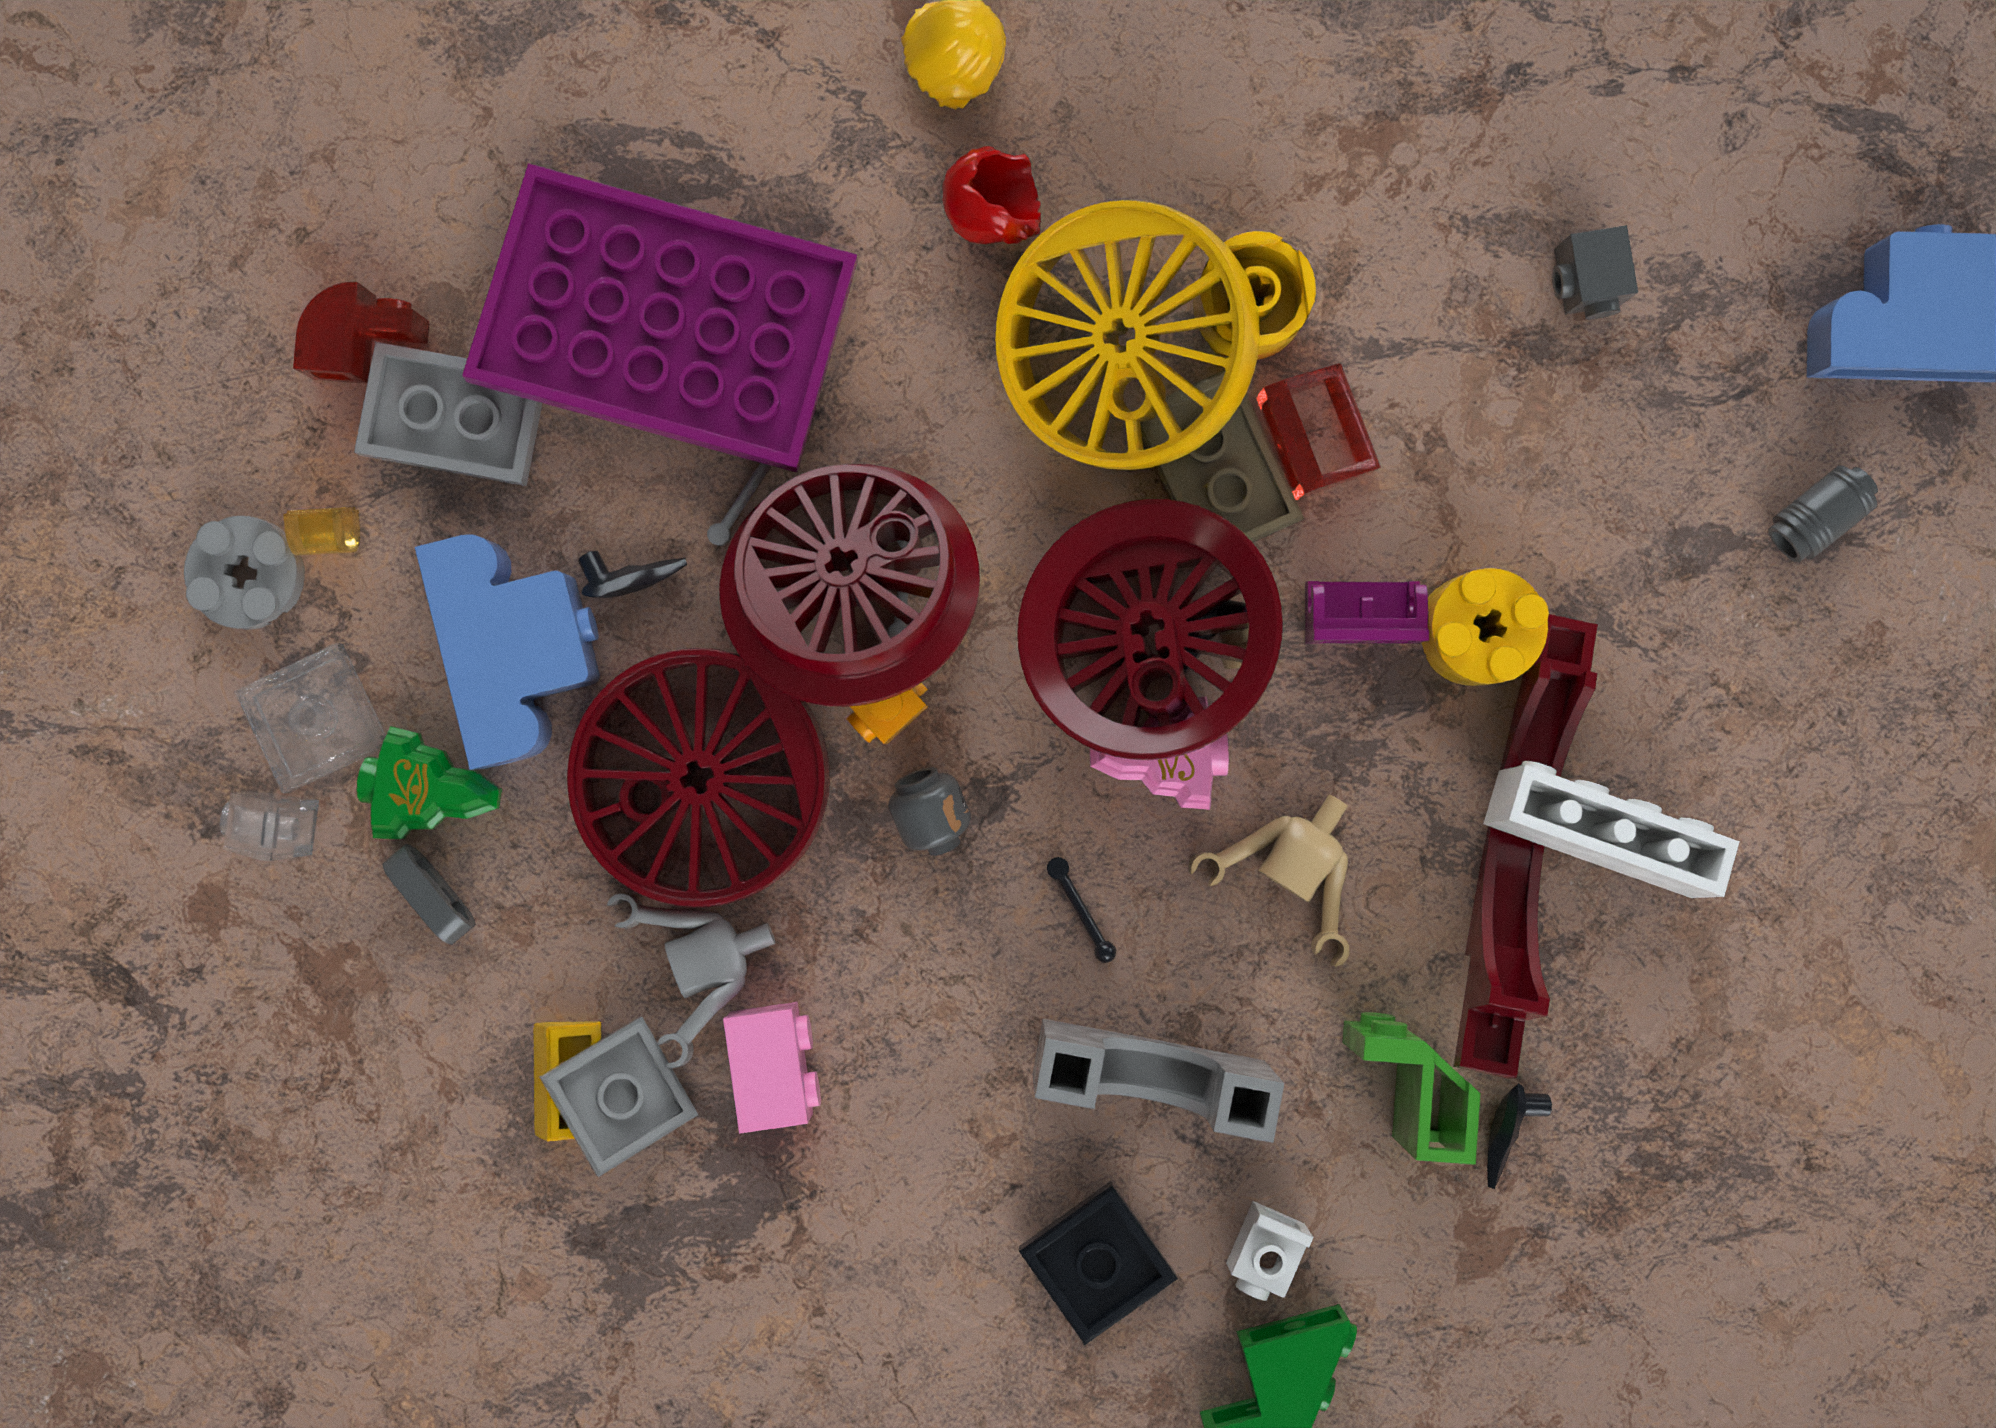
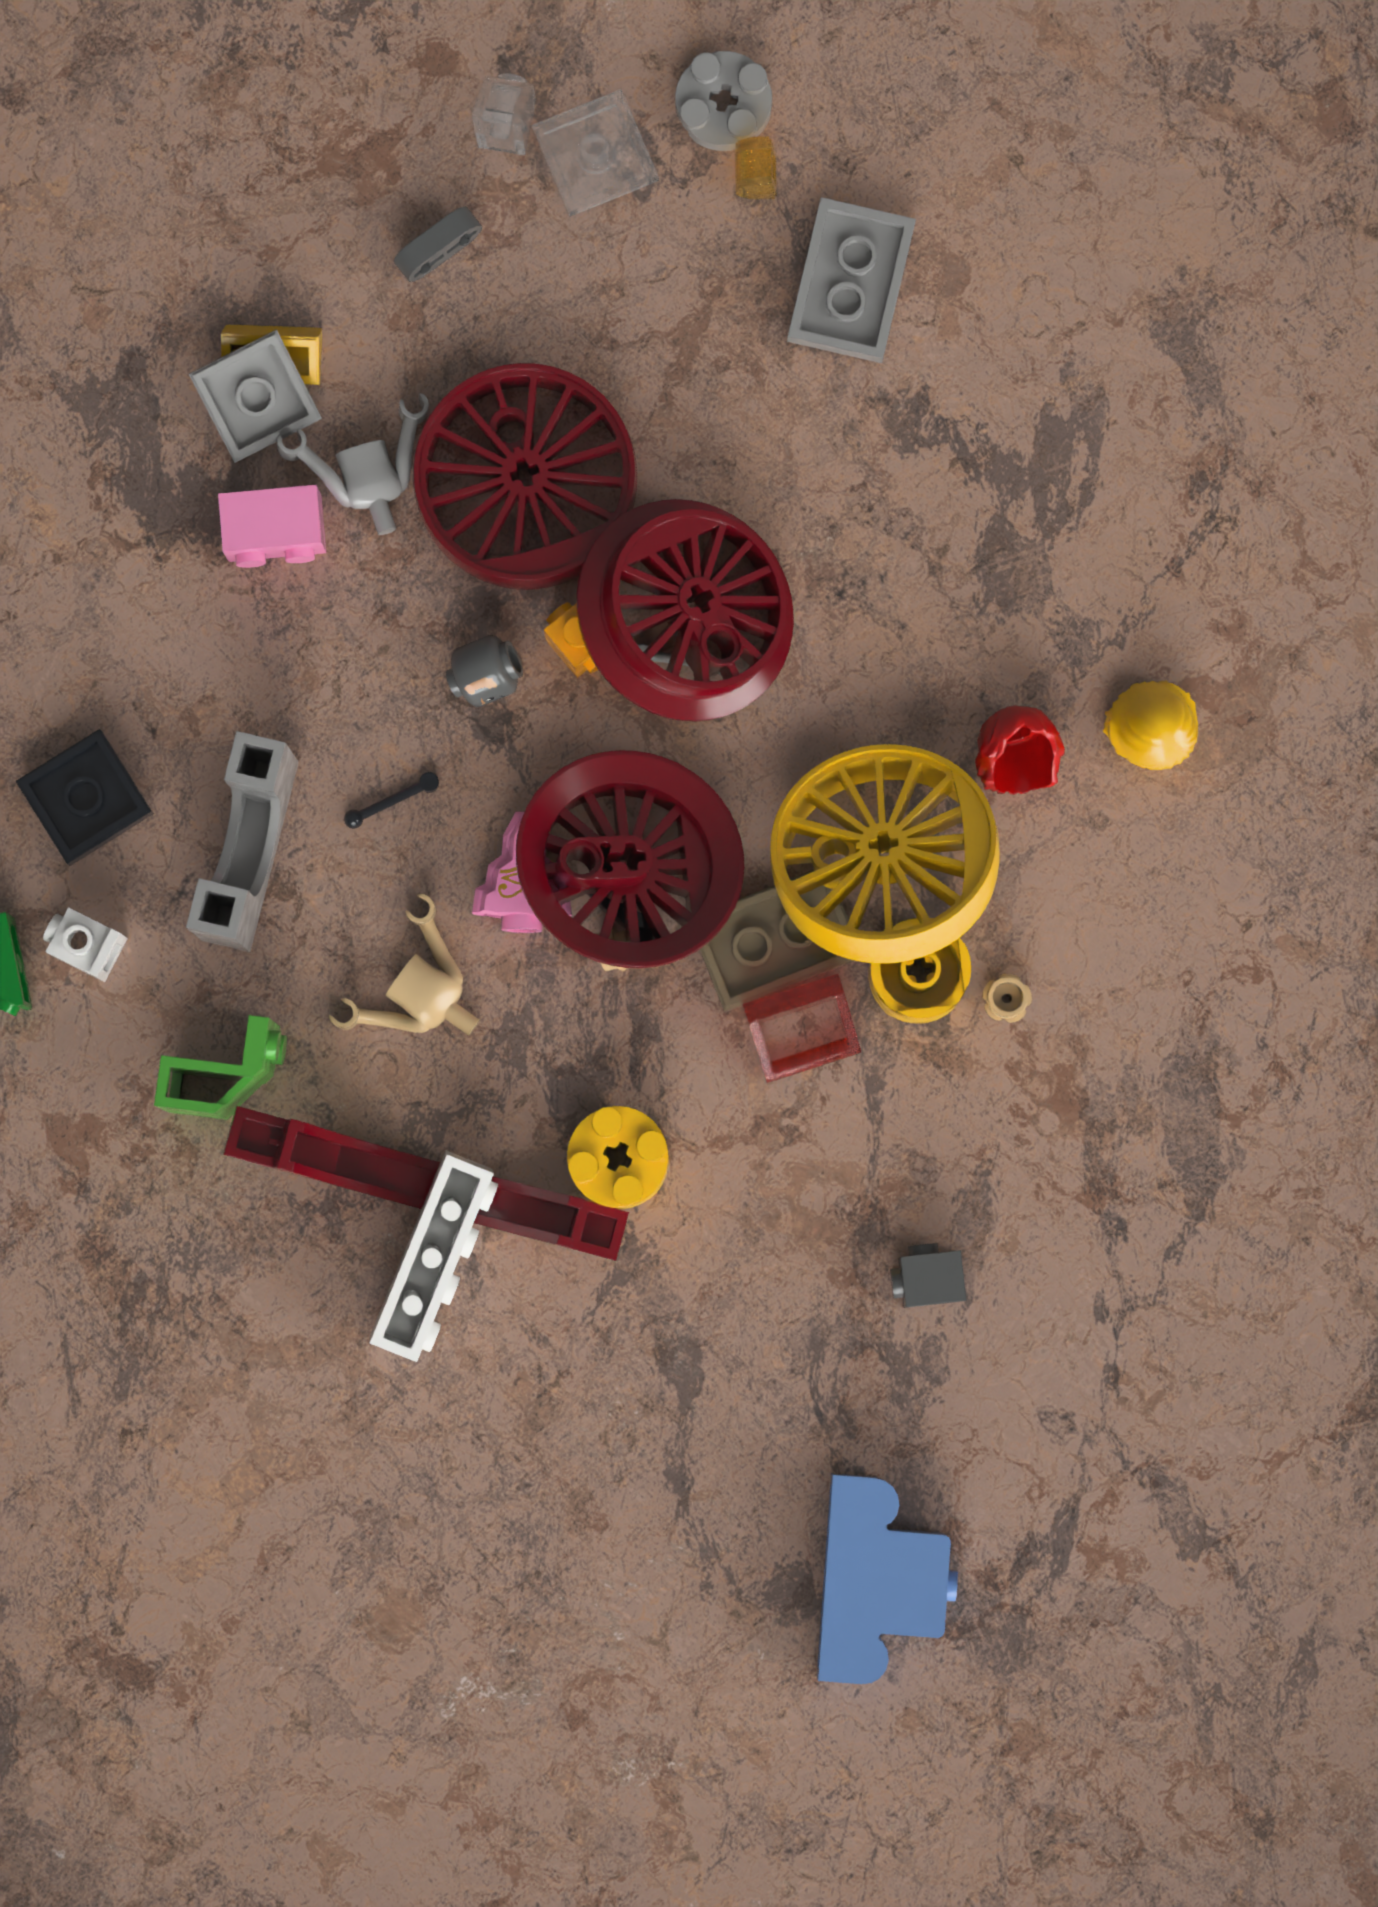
camera: 95 degrees right, 5 degrees down
clear red brick [293,282,430,384] -> none
green rock [356,726,502,839] -> none
medium blue brick [415,534,600,770] -> none
magenta plate [462,163,858,473] -> none
black bar [578,551,687,598] -> none
light grey hinge [707,463,771,546] -> none
magenta hinge [1305,581,1429,644] -> none
black bar [1487,1083,1552,1189] -> none
dark grey head [1768,465,1878,562] -> none
none -> tan plate [982,974,1032,1023]

